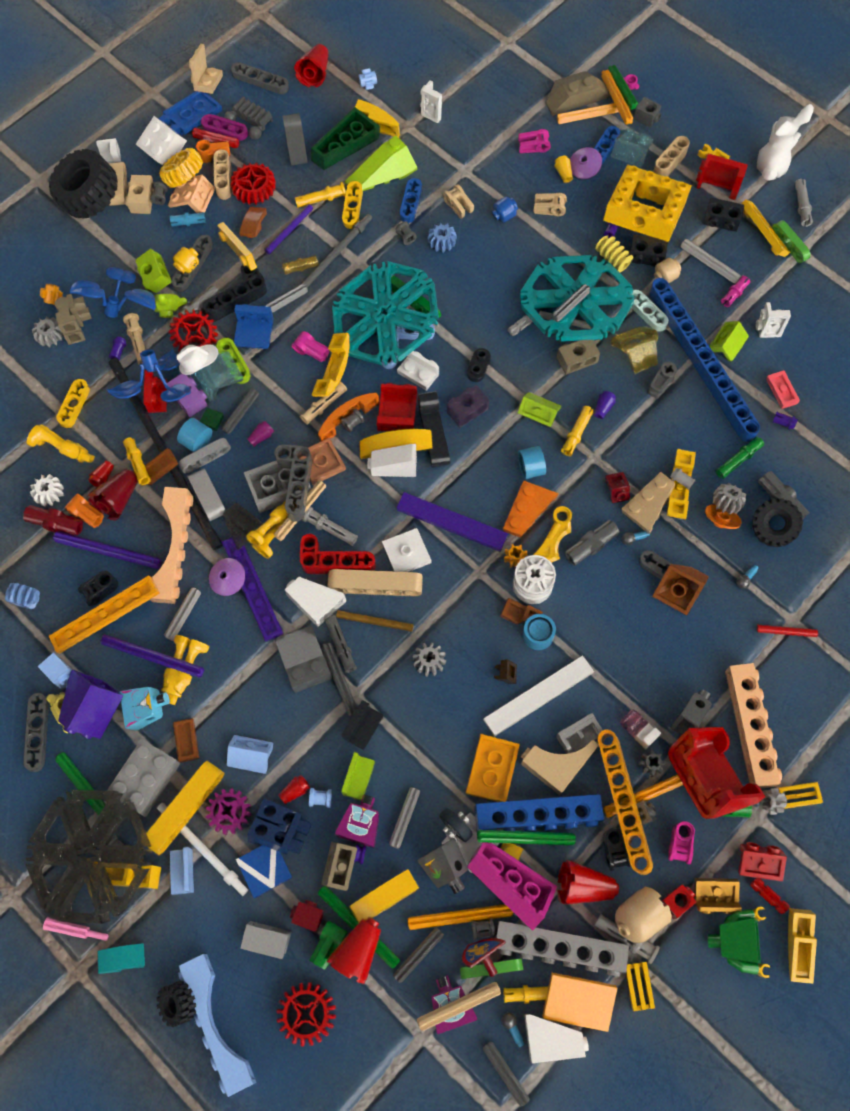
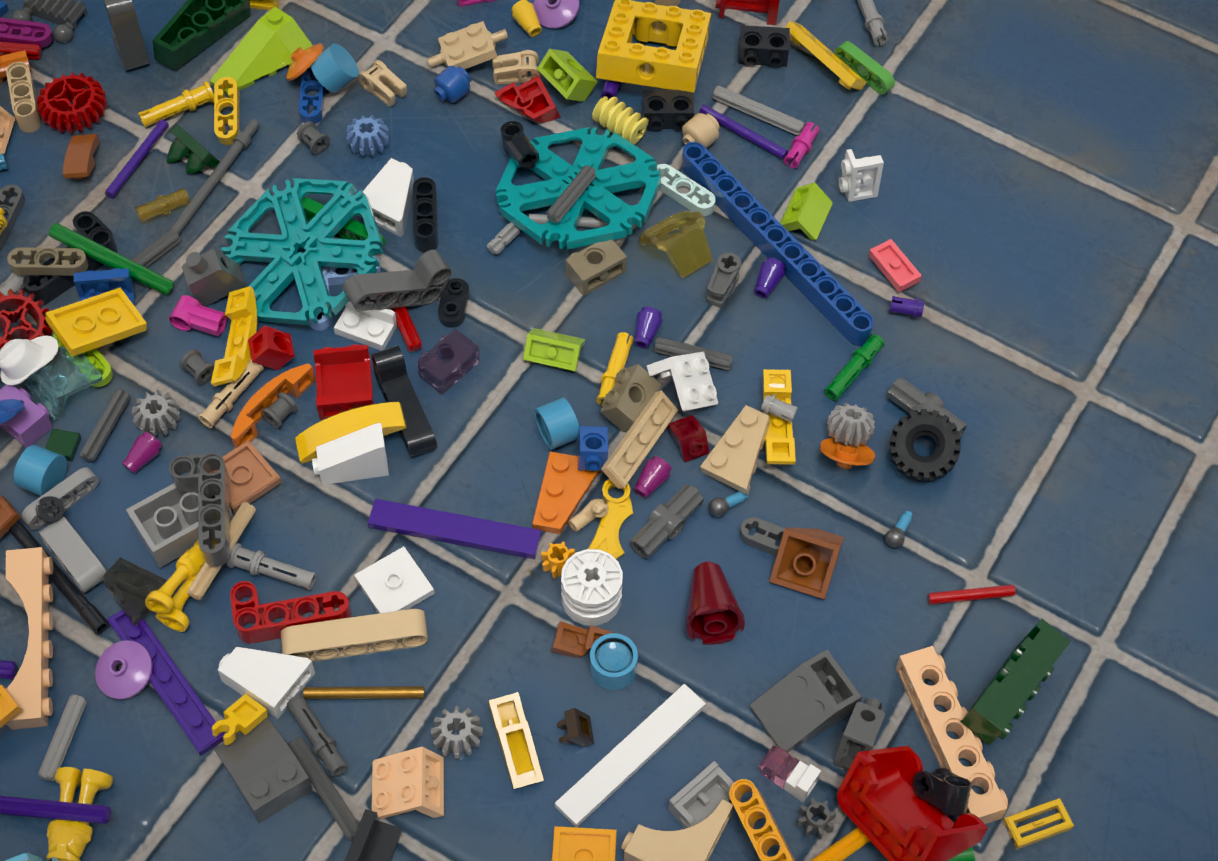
camera: 15 degrees left, 10 degrees down
yellow plate [217,222,257,271] -> none
light grey gear [760,788,787,815] -> none
none -> dark tan beam [7,247,88,276]
none -> black bush [35,496,64,522]
none -> yellow plate [46,287,147,357]
none -> green axle [49,223,174,295]
none -> light grey gear [132,389,181,438]
none -> dark green tile [167,124,220,174]
none -> dark grey bush [179,349,214,385]
none -> dark grey torso [182,249,246,307]
none -> yellow plate [212,693,268,746]
none -> red brick [248,325,295,370]
none -> orange dish [286,43,324,81]
none -> dark azure piece [311,44,359,93]
none -> dark grey beam [342,250,452,311]
none -> white slope [358,158,414,237]
none -> light nougat bracket [372,747,444,819]
none -> red axle [390,307,422,352]
none -> black beam [413,177,438,253]
none -> tan plate [427,21,509,69]
none -> slope [488,692,544,789]
none -> red slope [494,75,561,122]
none -> black piece [500,121,539,170]
none -> lime brick [537,49,598,102]
none -> tan arm [568,499,608,532]
none -> blue brick [577,426,608,471]
none -> dark tan brick [600,364,661,432]
none -> tan tile [601,390,678,489]
none -> magenta cone [633,456,672,499]
none -> white bracket [647,352,718,411]
none -> dark grey axle [654,337,733,370]
none -> dark red cone [686,561,745,645]
none -> dark purple bar [699,104,788,160]
none -> dark grey slope [749,649,862,755]
none -> dark purple cone [754,258,785,299]
none -> black piece [913,768,972,816]
none -> dark green wedge [960,619,1071,745]

